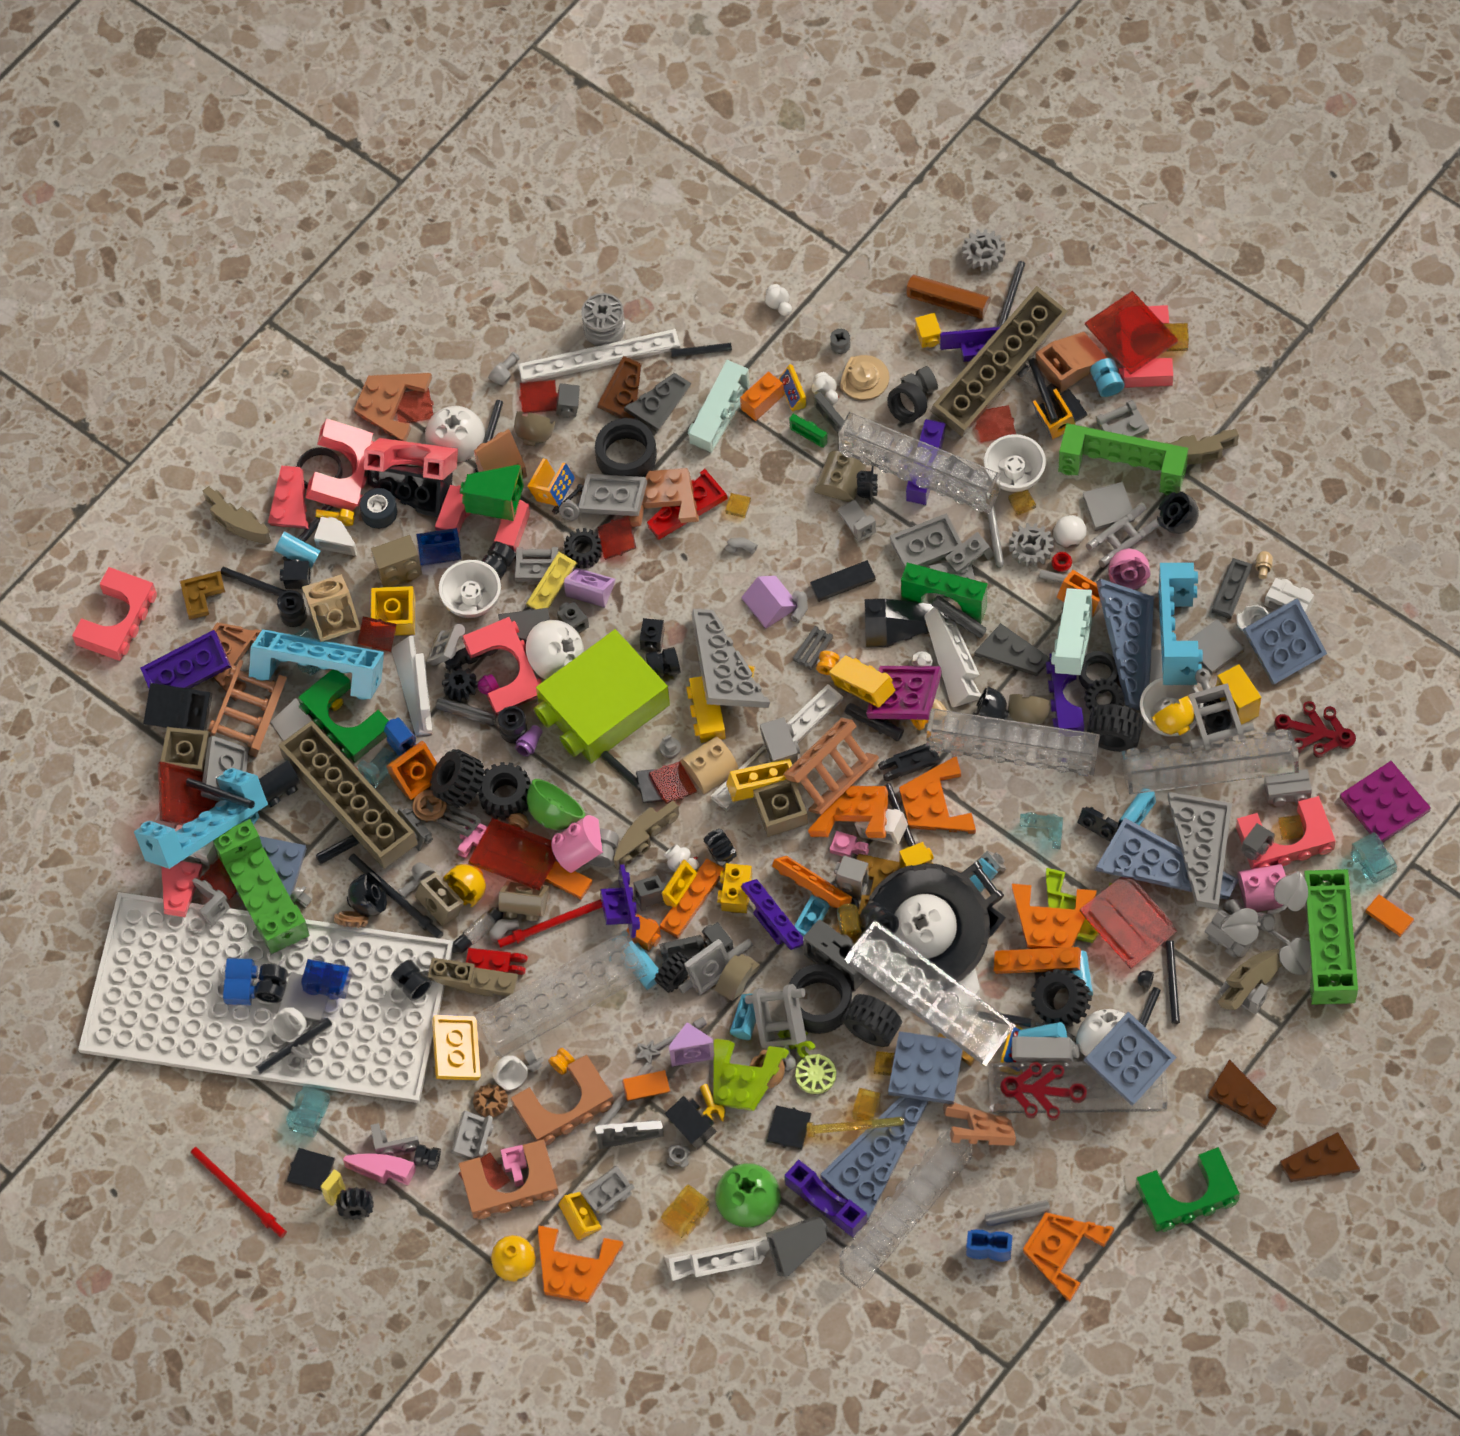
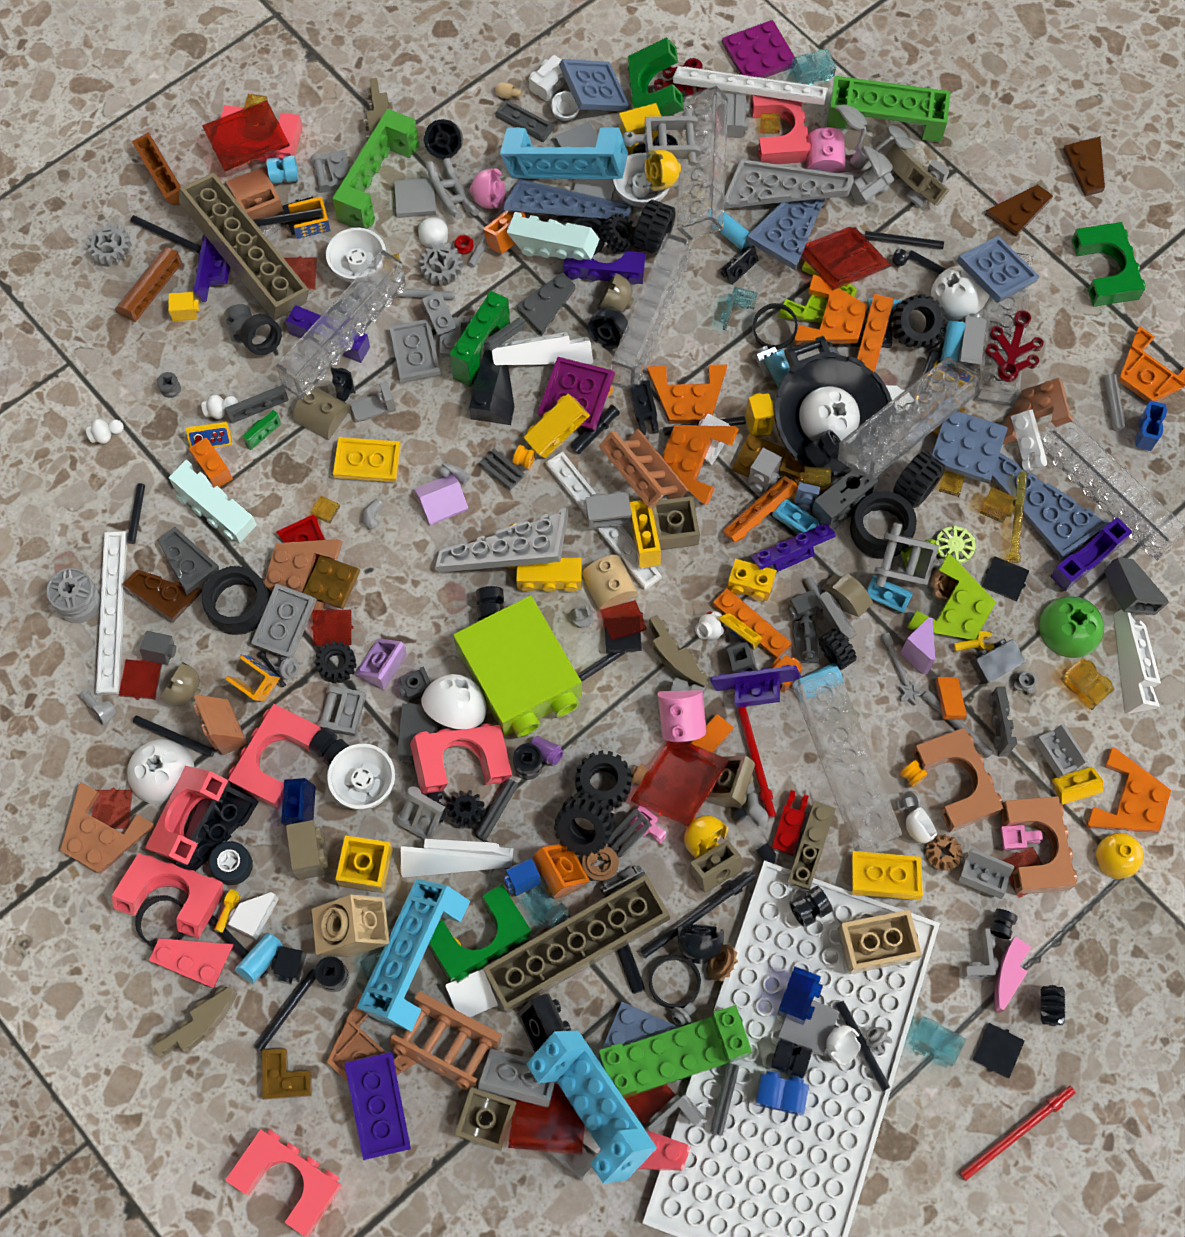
camera: 85 degrees left, 5 degrees up
black slope [143,683,213,731] -> none
black bar [186,778,255,809] -> none
light yellow tile [321,1169,345,1206] -> none
clear red piece [357,616,397,652] -> none
light grey bar [398,862,435,898] -> none
green slope [460,465,524,521] -> none
magenta plate [478,674,499,695] -> none
light yellow tile [526,552,577,610] -> none
bright green piece [527,779,585,830] -> none
black brick [640,618,665,653] -> none
black gear [704,829,737,866] -> none
black tile [810,560,876,602] -> none
bright pink plate [830,831,869,858] -> none
tan hat [840,355,889,400] -> none
white plate [912,651,933,666] -> none
dark grey brick [1241,823,1275,860] -> none
orange tile [1365,894,1414,937] -> none
none -> dark orange brick [132,132,181,205]
none -> pearl gold plate [303,555,360,609]
none -> yellow plate [333,437,401,482]
none -> green arch [627,37,684,116]
none -> black tyre [649,955,701,1009]
none -> white tile [673,66,828,105]
none -> dark grey axle [710,1063,739,1136]
none -> black tyre [753,303,798,350]
none -> sand blue plate [794,482,820,512]
none -> tan brick [838,909,922,975]
none -> white plate [1011,410,1047,472]

